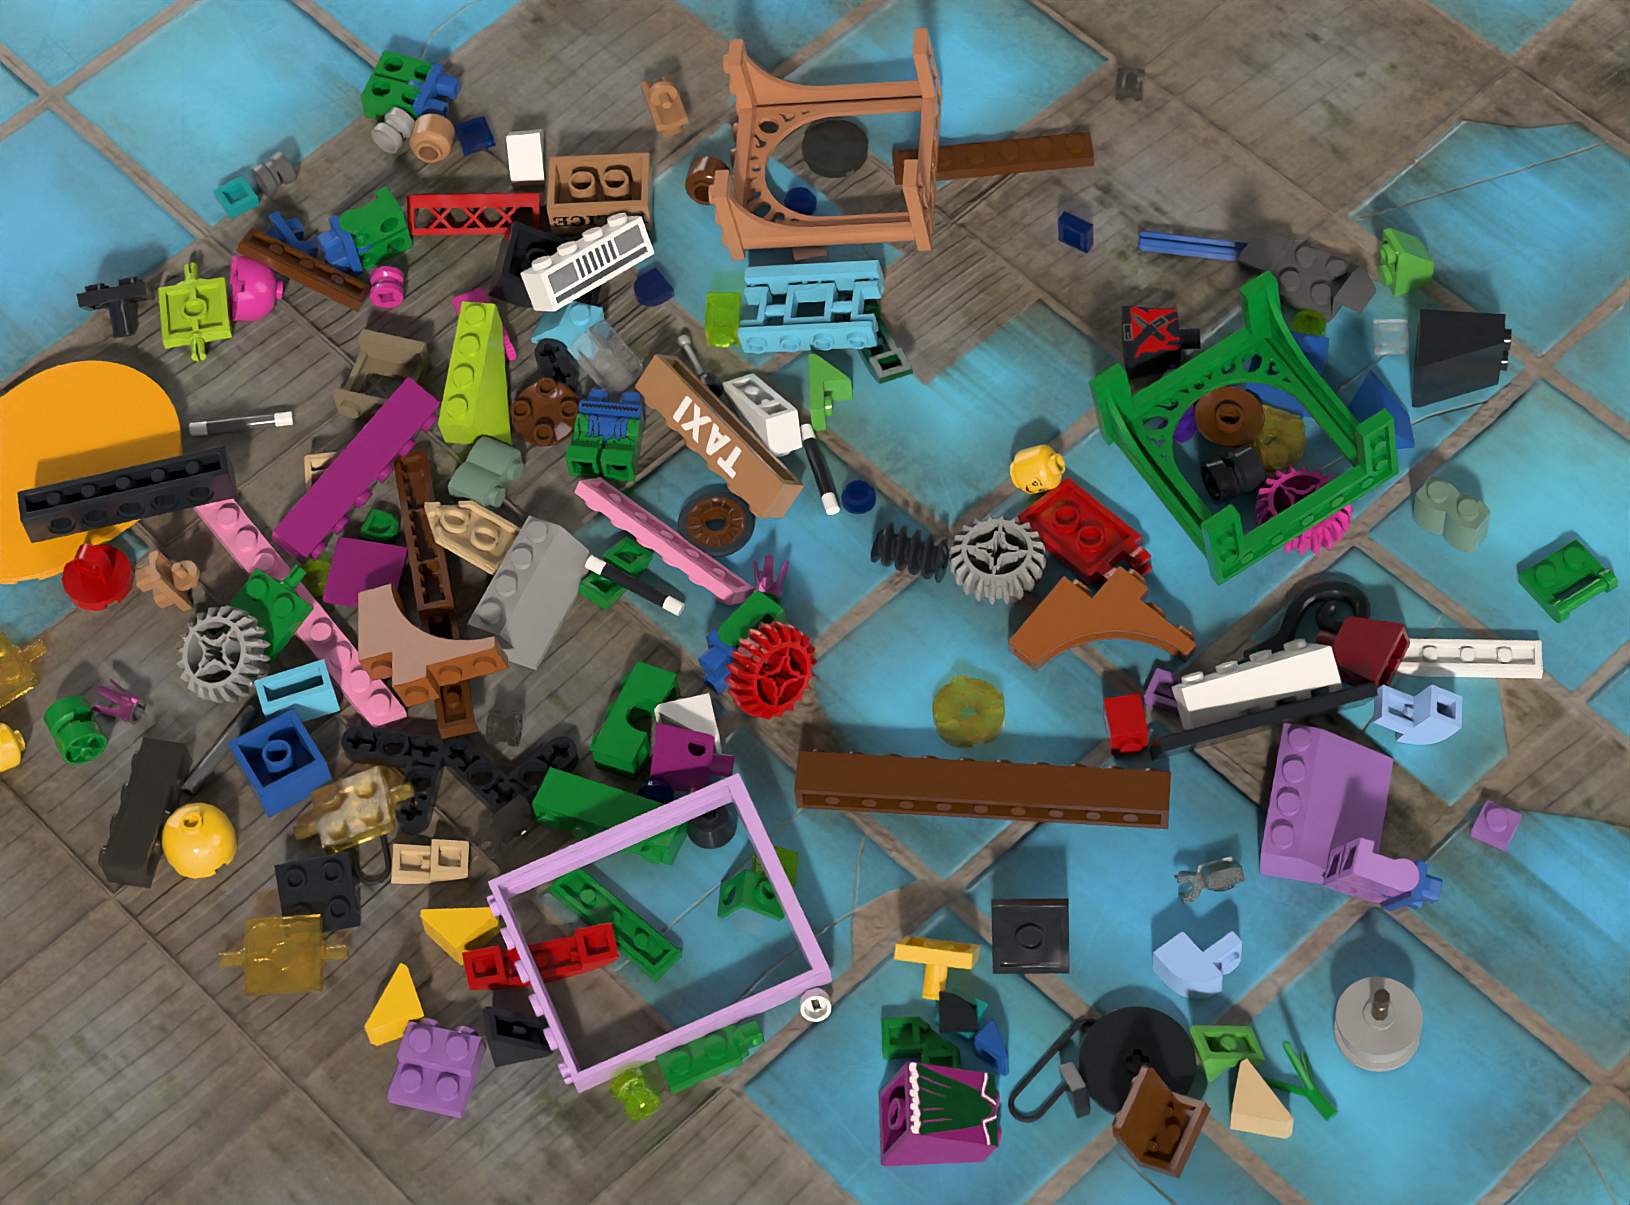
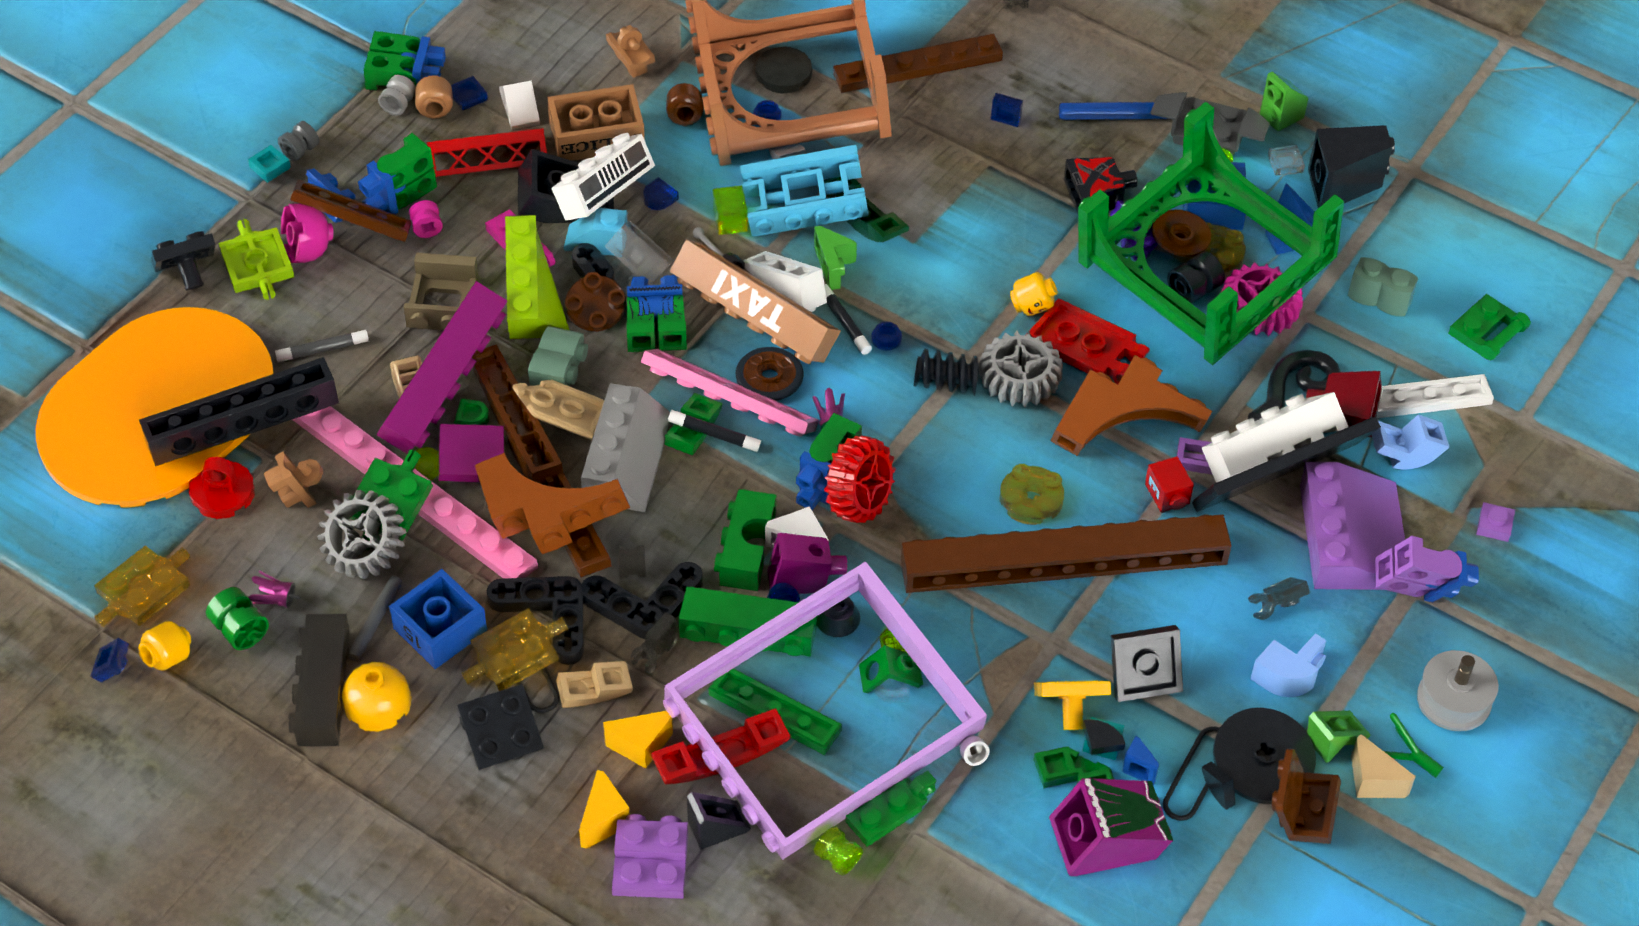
camera: 20 degrees left, 5 degrees down
clear yellow plate [219,914,349,996] -> none
medium azure piece [254,659,340,722] -> none

